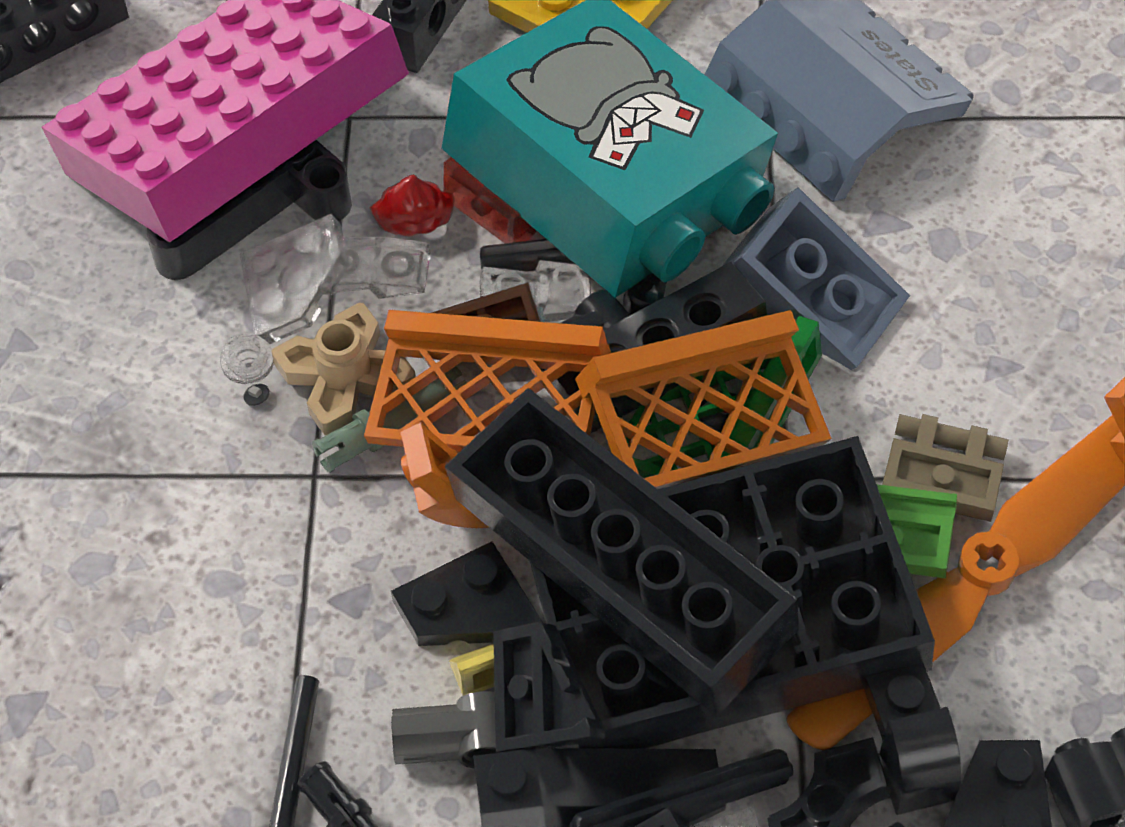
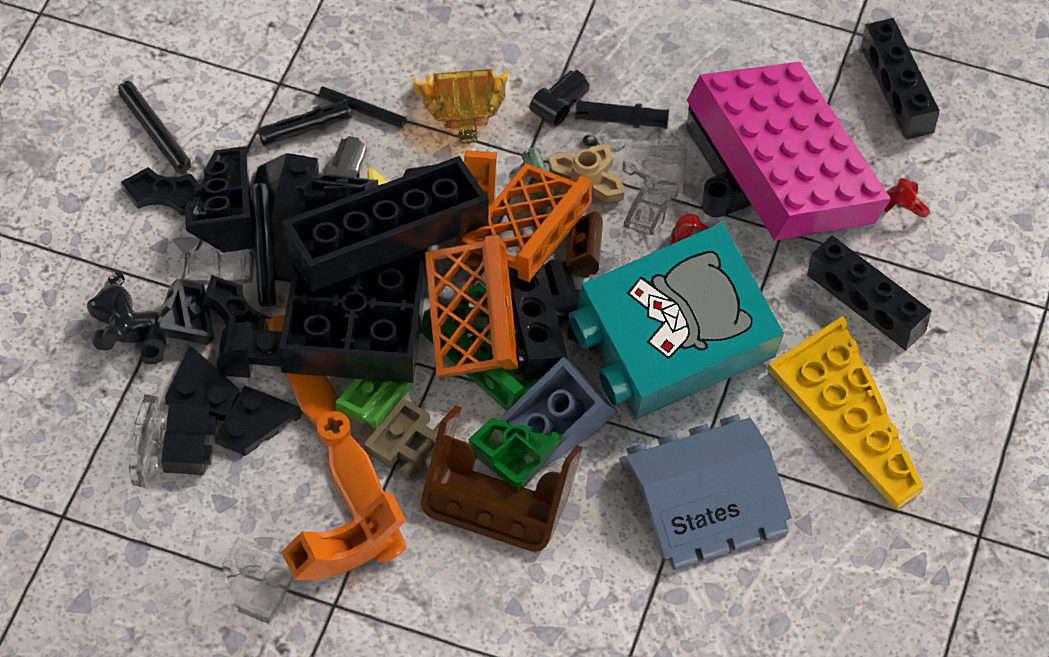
camera: 105 degrees right, 0 degrees up
none -> black wing [215,386,303,456]
none -> clear yellow torso [413,69,508,144]
none -> reddish brown windscreen [421,405,583,552]
none -> green slope [468,418,562,491]
none -> black piece [529,69,590,127]
none -> black pin [575,99,669,129]

